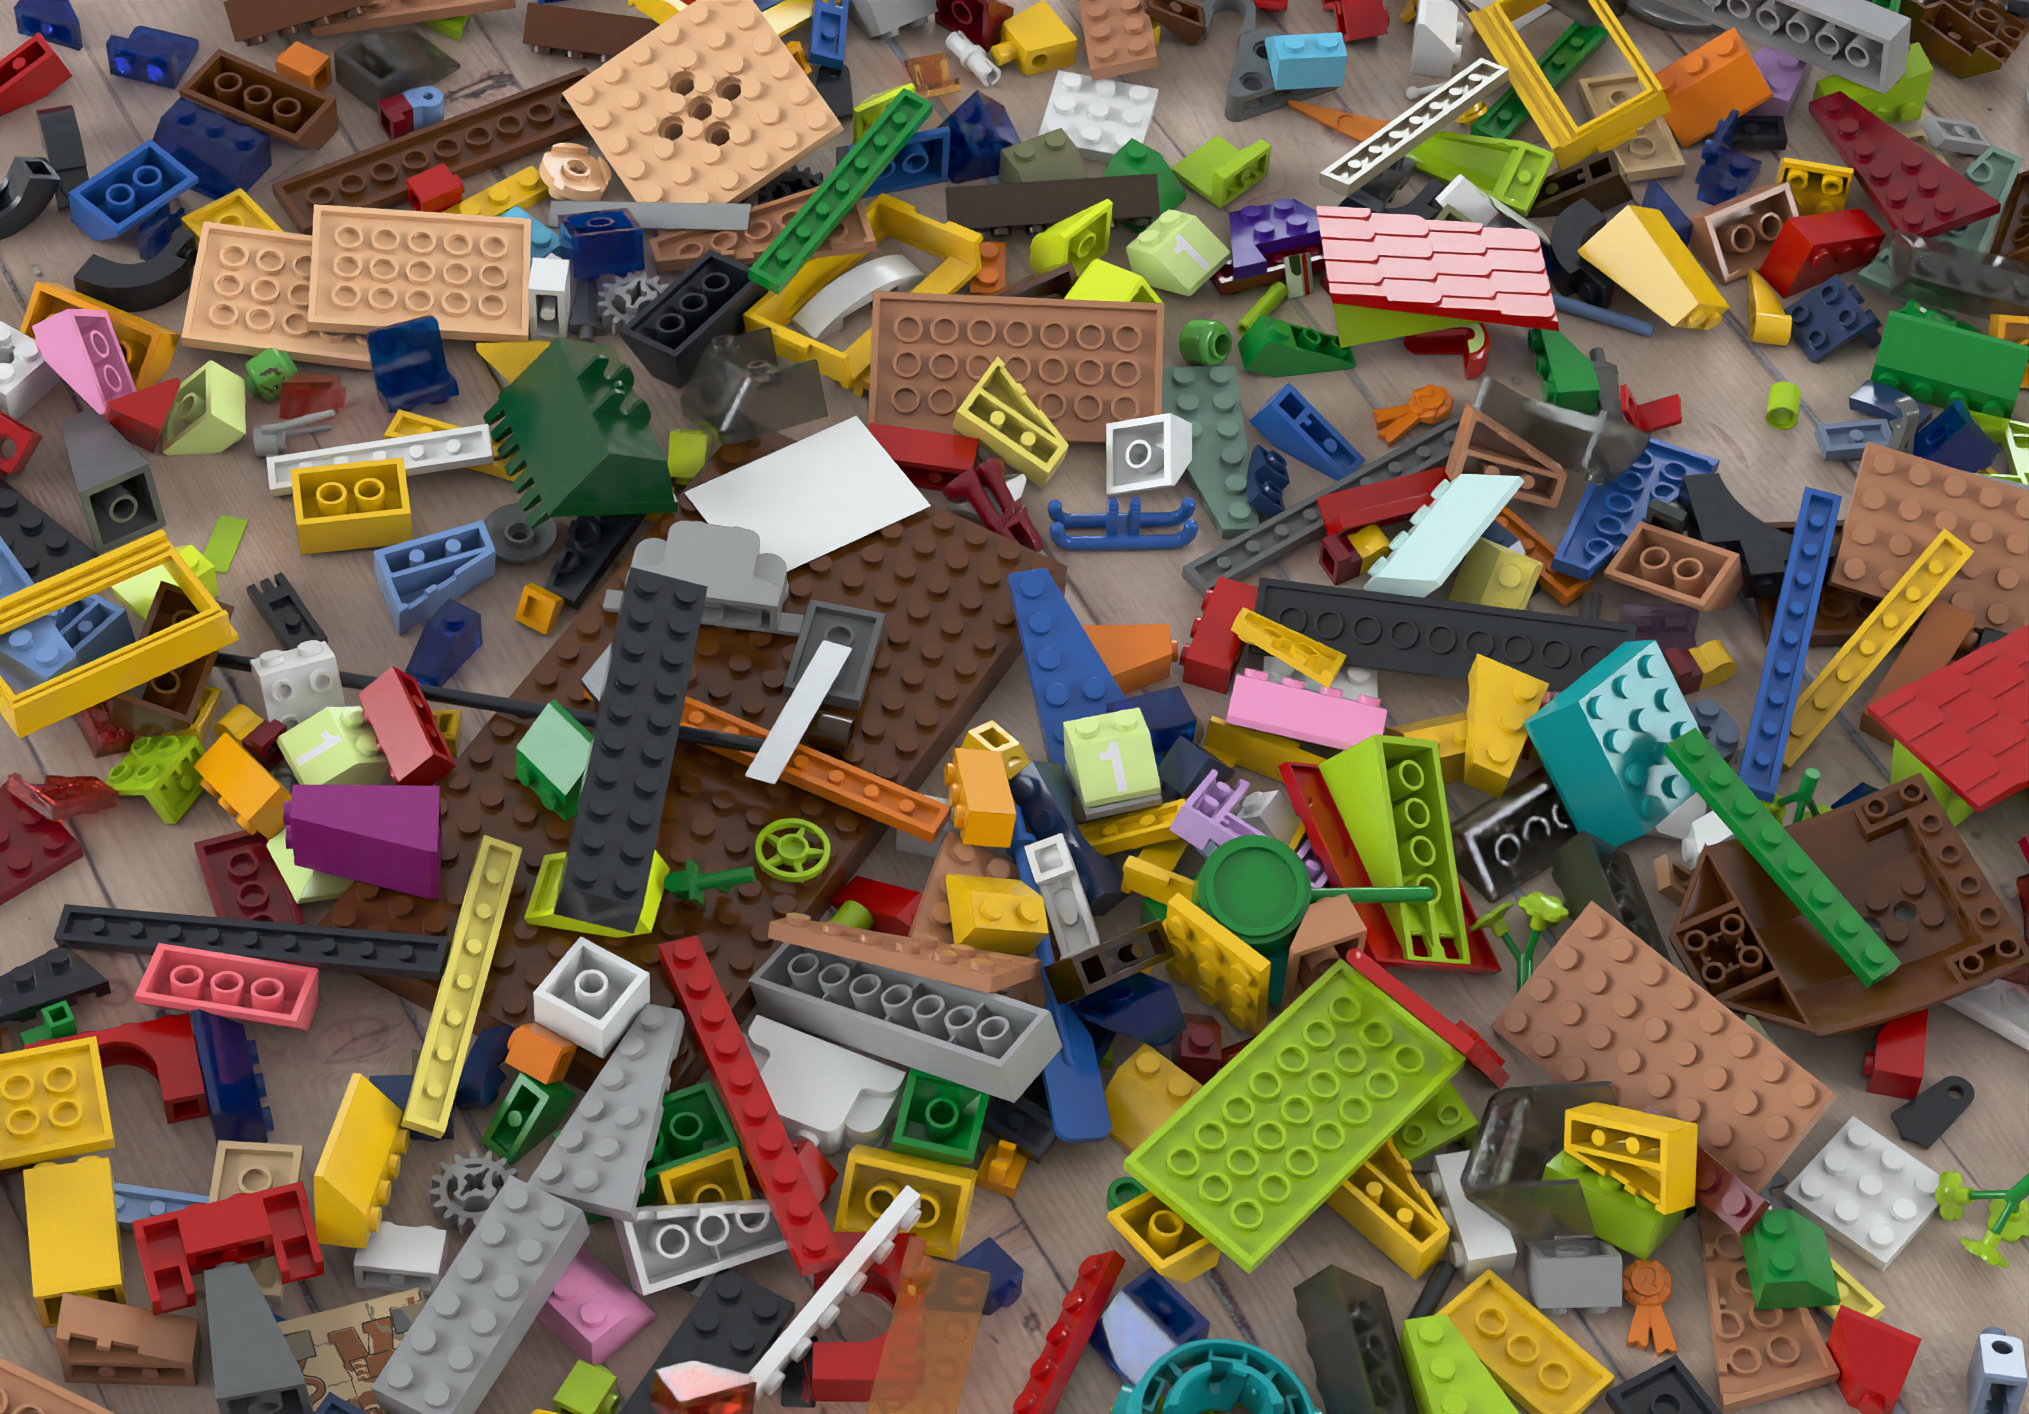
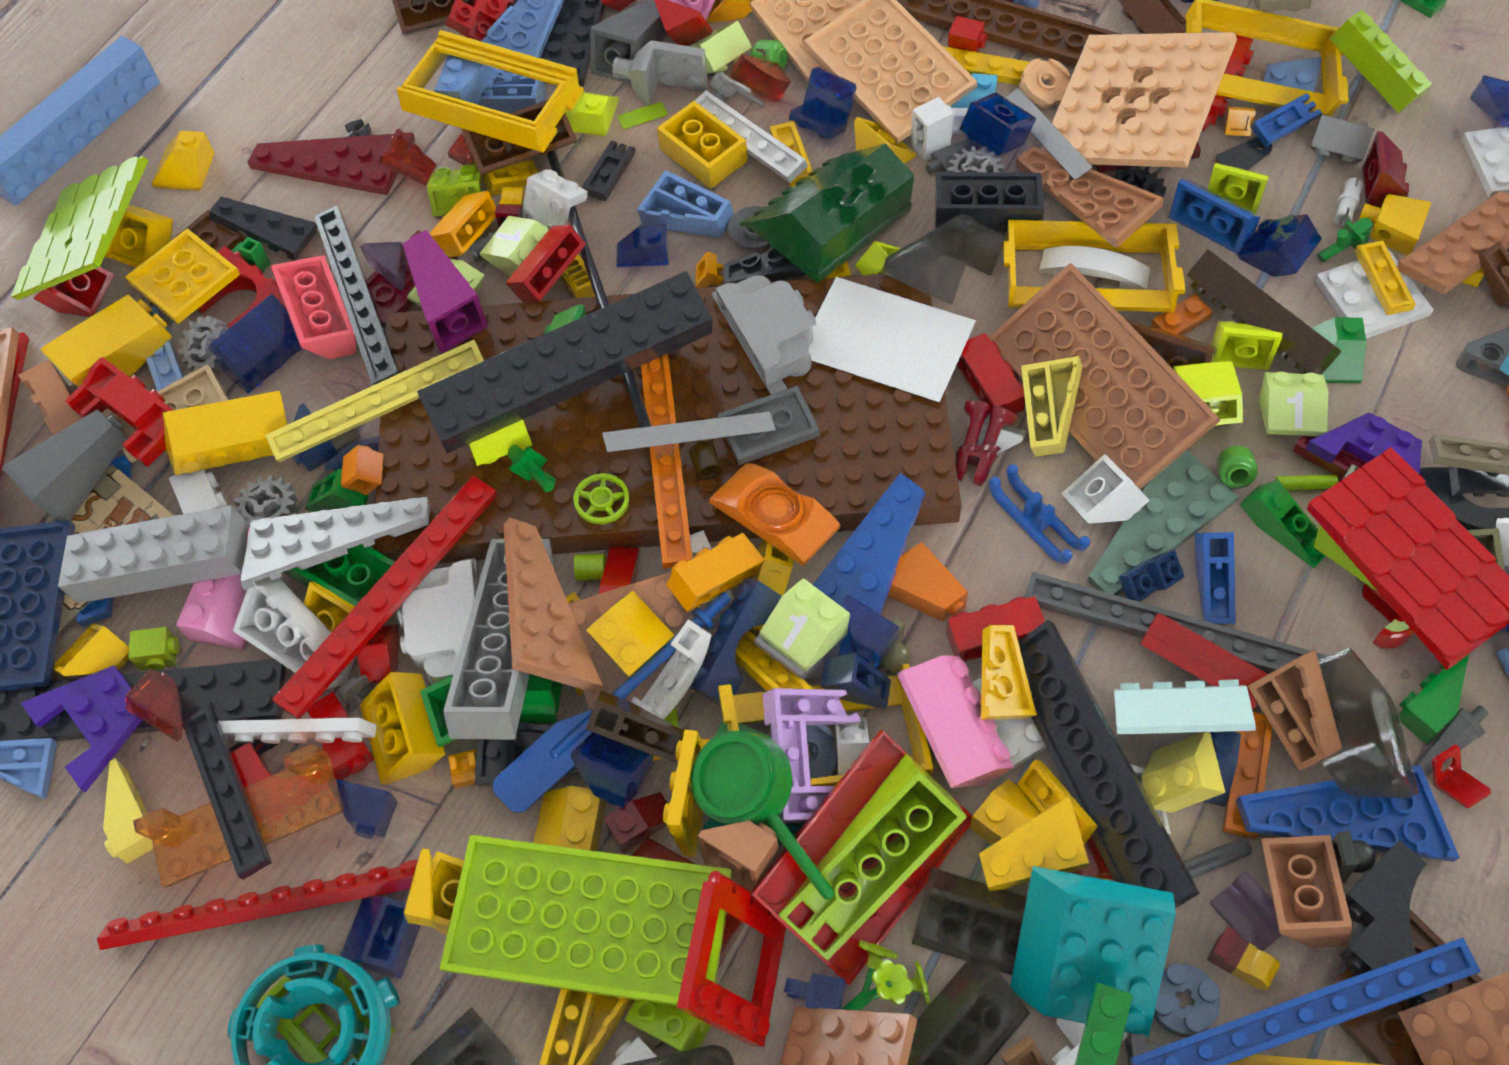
camera: 65 degrees right, 10 degrees up
white brick [533,937,650,1059] -> none
green plate [748,88,933,295] -> none
clear orange slope [904,52,962,98] -> none
olive slope [999,128,1088,184] -> none
lime bracket [1172,136,1272,209] -> none
leg [1319,525,1393,586] -> none
orange piece [1372,384,1454,447] -> none
none -> light grey gear [178,316,234,373]
none -> black tile [181,706,272,880]
none -> dark grey piece [338,674,376,712]
none -> clear purple slope [360,242,407,291]
none -> yellow slope [404,848,434,927]
none -> light grey plate [612,40,708,105]
none -> orange slope [709,463,840,566]
none -> clear blue plate [784,973,847,1010]
none -> yellow tile [1017,760,1098,844]
none -> green arm [1317,218,1372,263]
none -> yellow tile [1354,240,1416,316]

